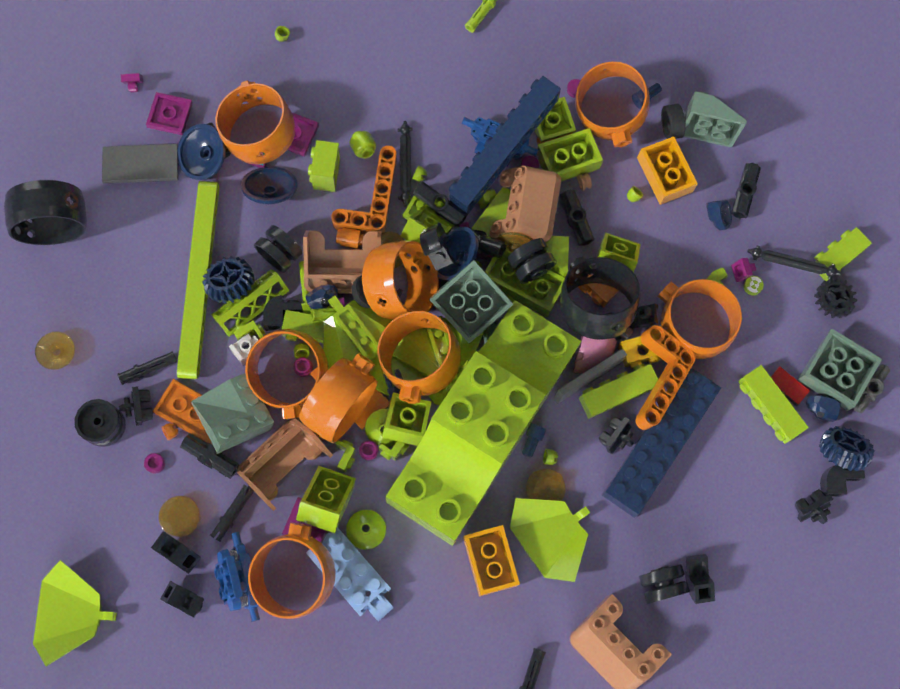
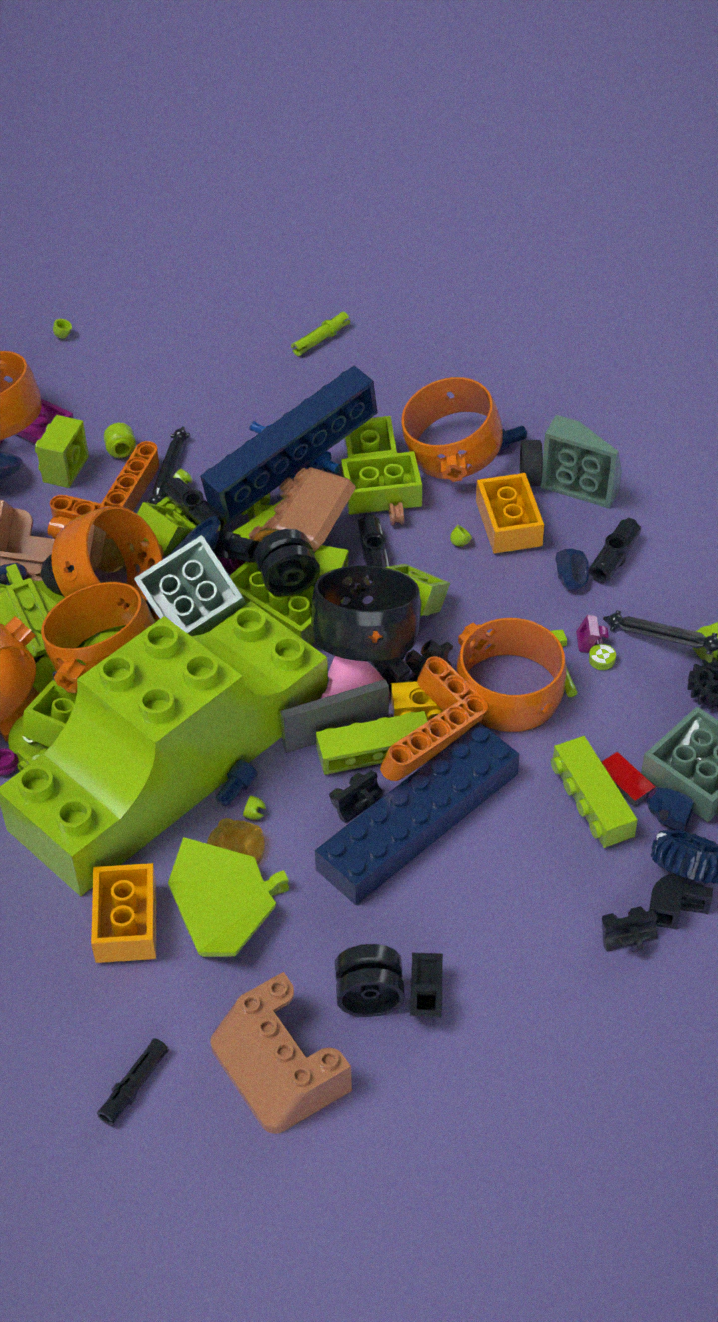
camera: 20 degrees right, 25 degrees down
black brick [420,223,454,270] -> none

